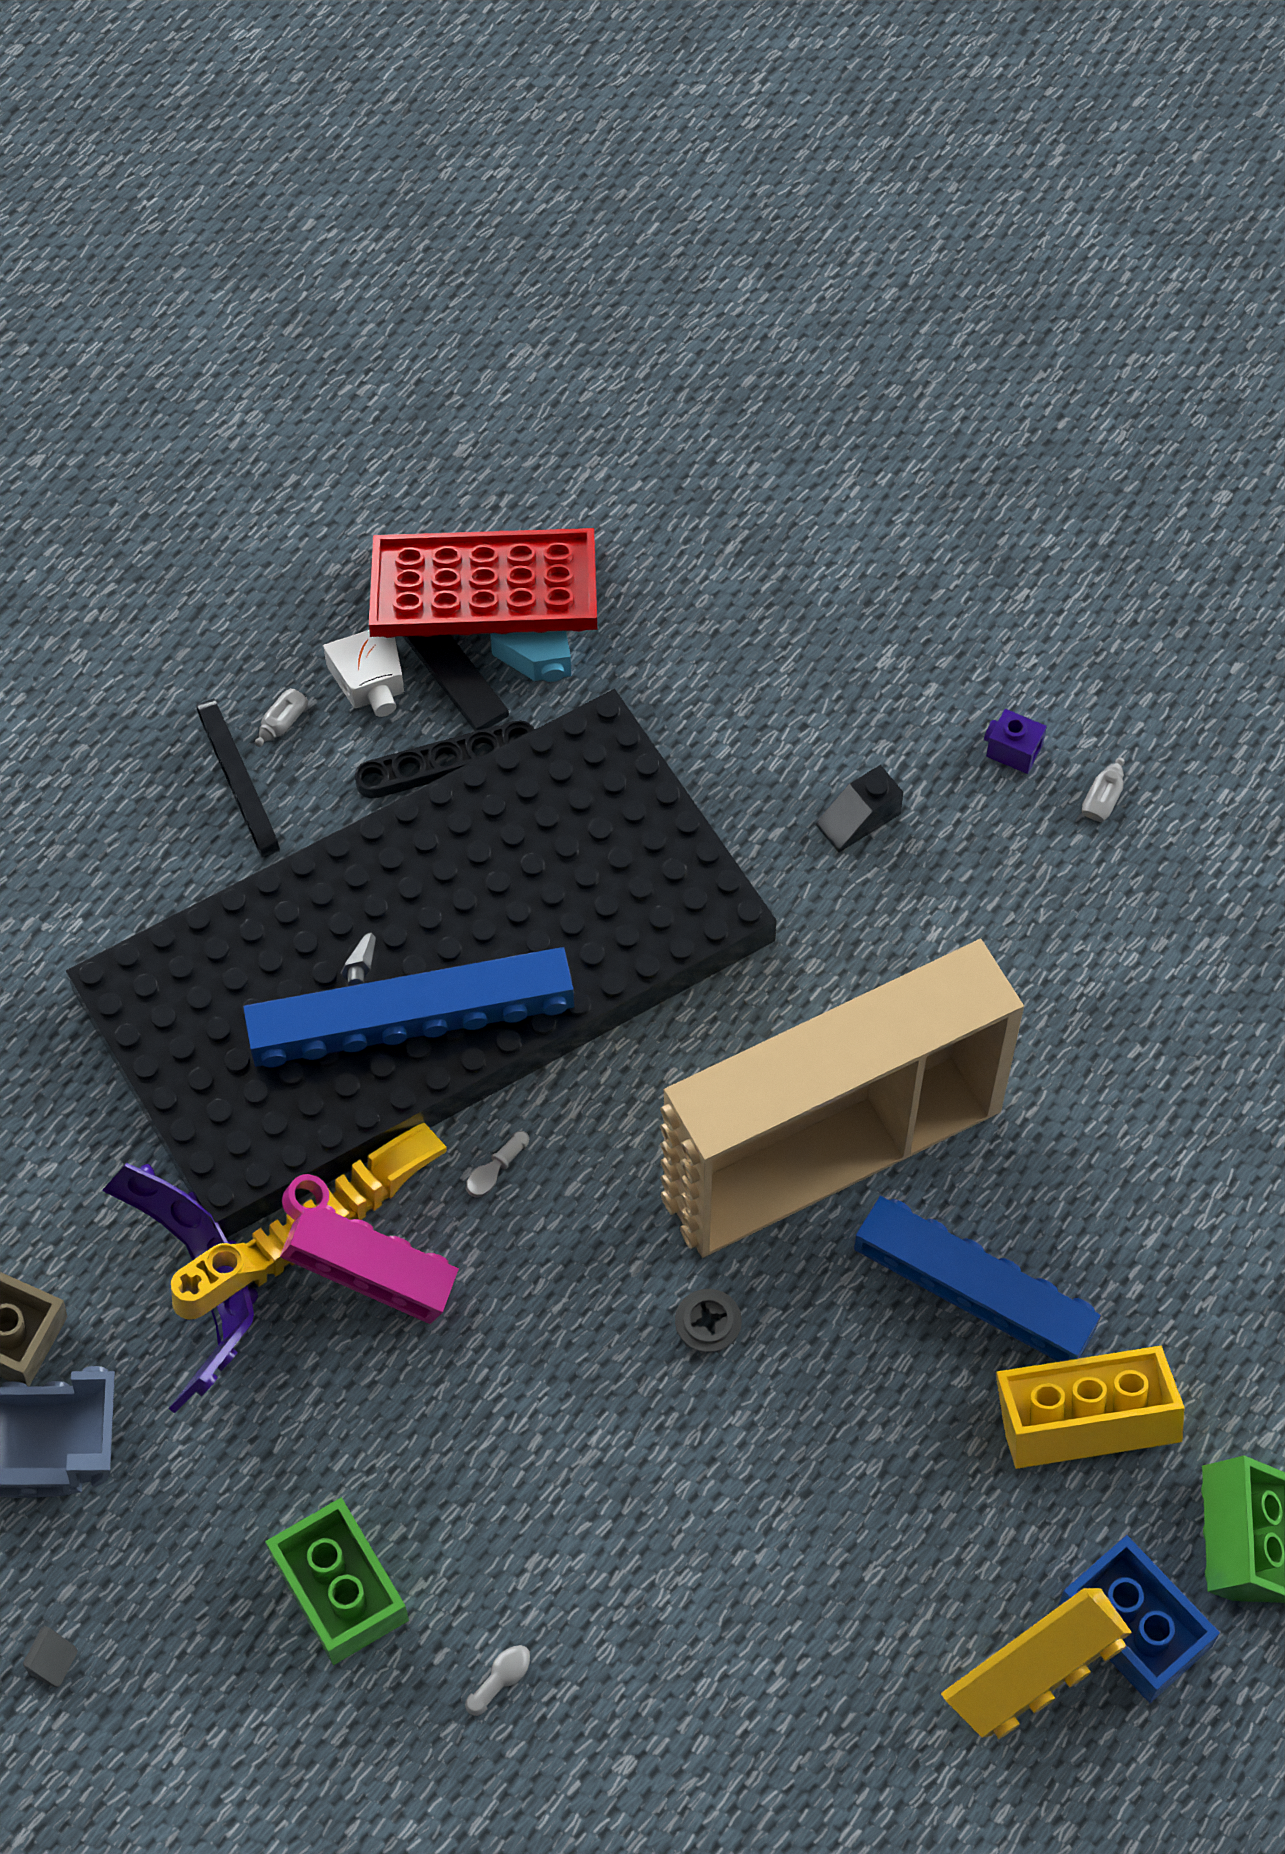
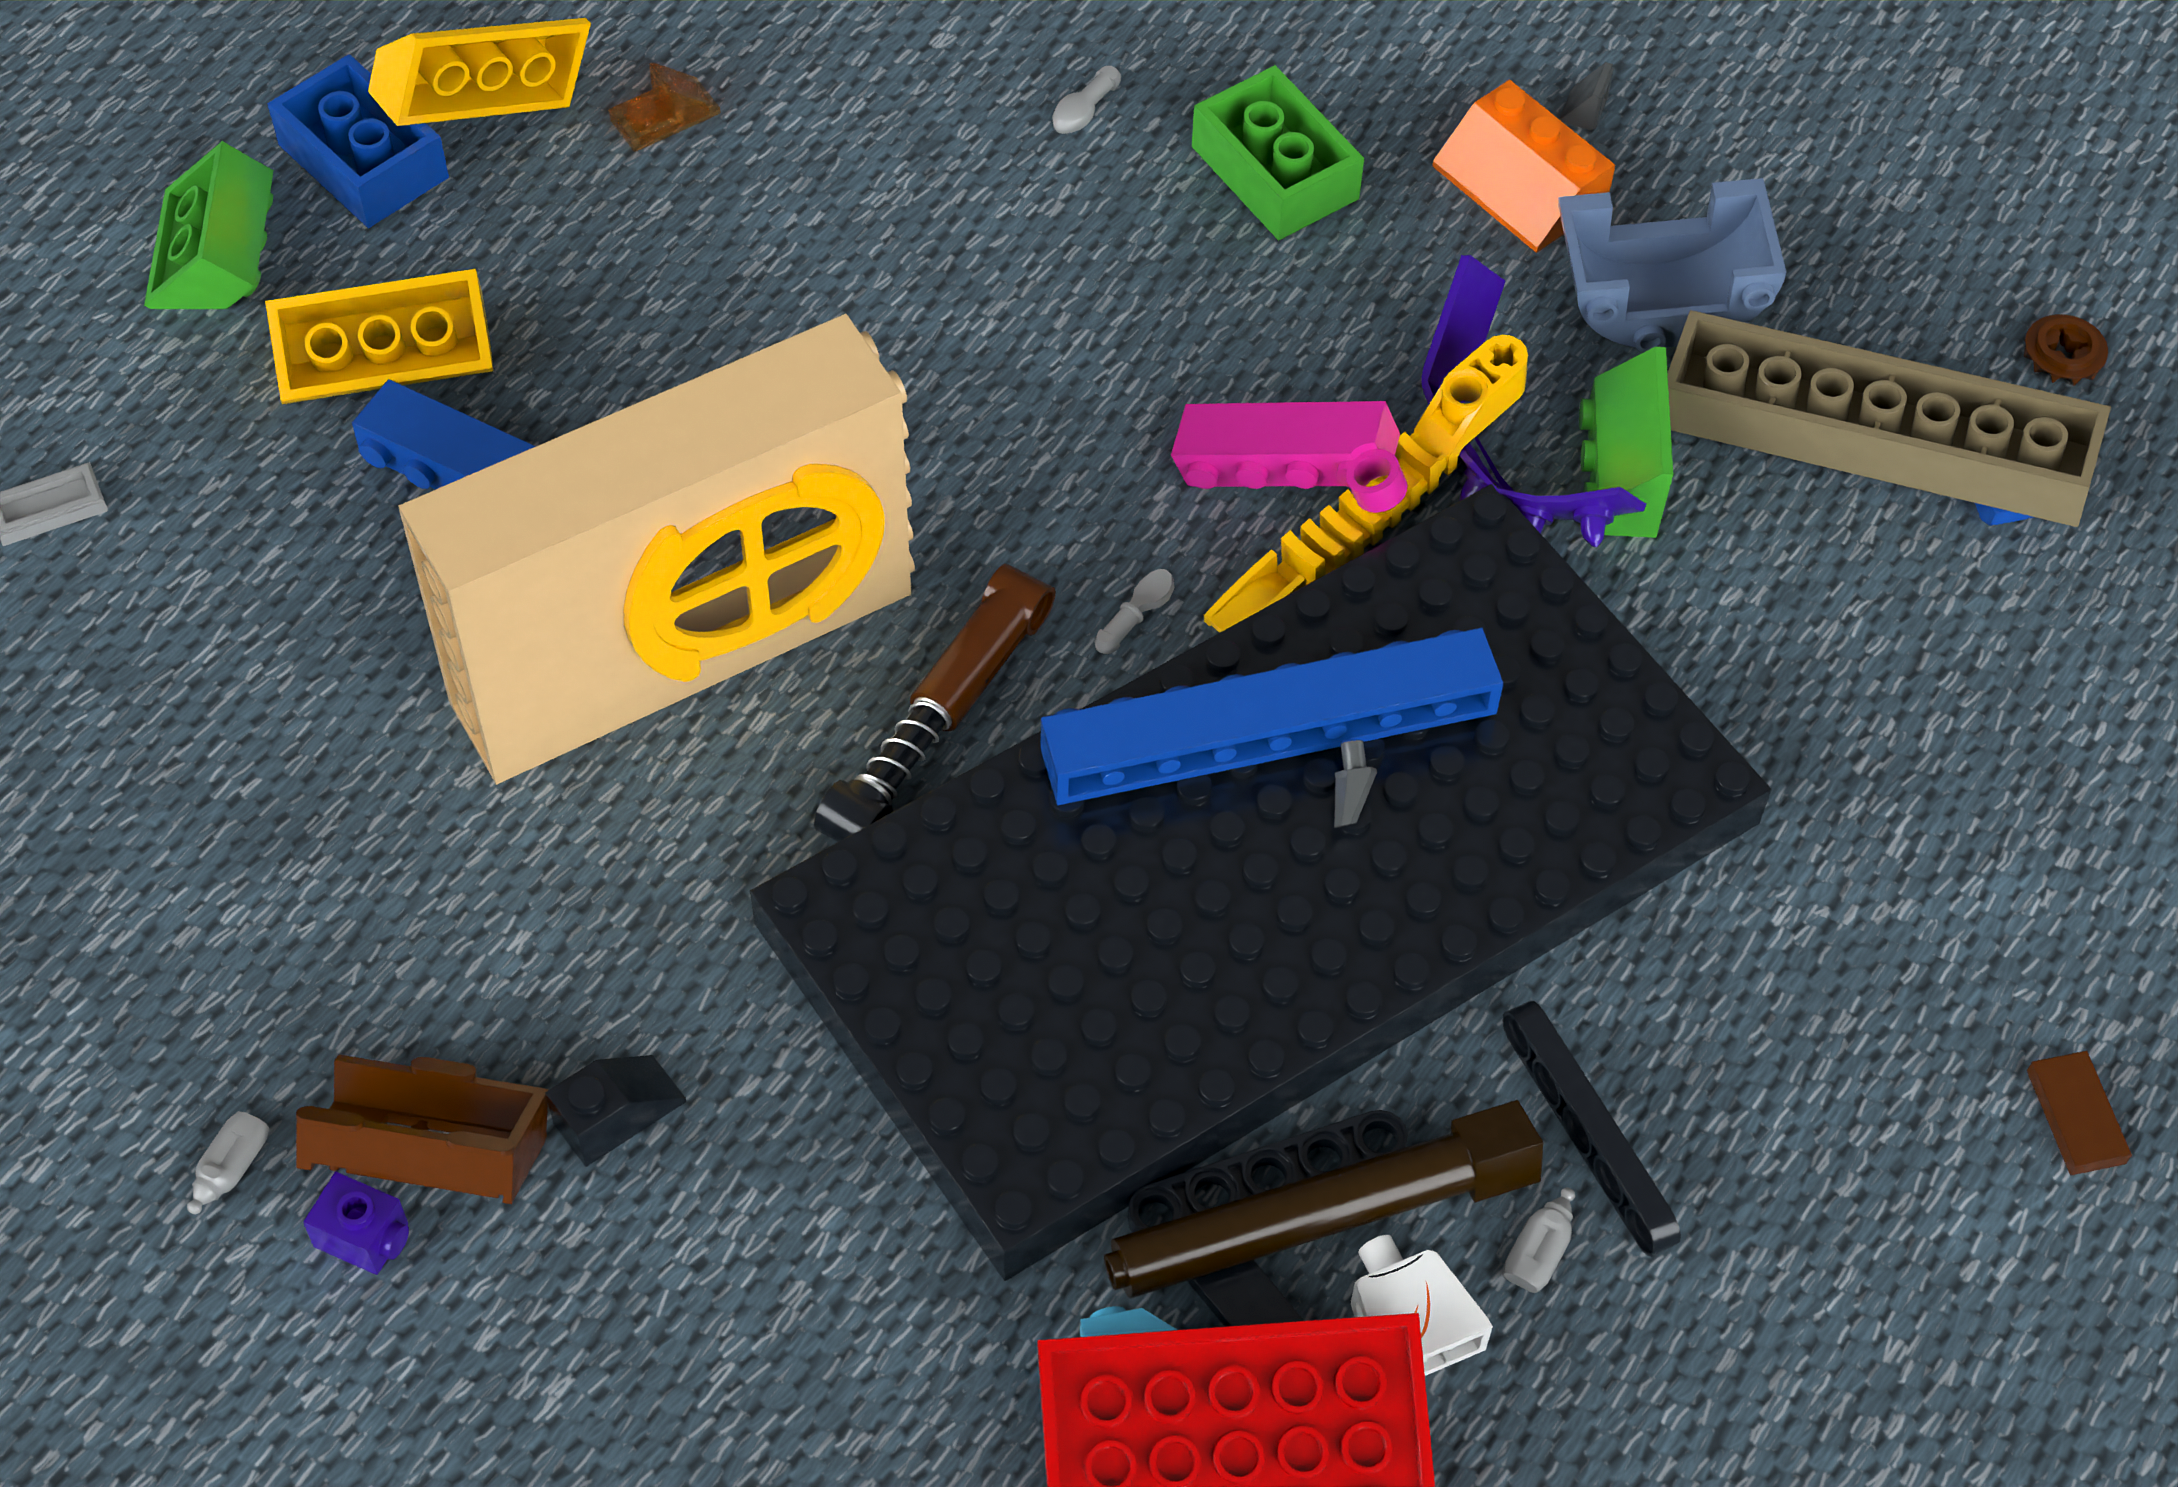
camera: 175 degrees right, 5 degrees down
none -> reddish brown piece [296,1054,549,1204]
none -> clear orange slope [609,63,721,152]
none -> piece [814,563,1056,842]
none -> dark brown brick [1104,1100,1544,1299]
none -> slope [1432,79,1615,253]
none -> bright green slope [1579,347,1673,538]

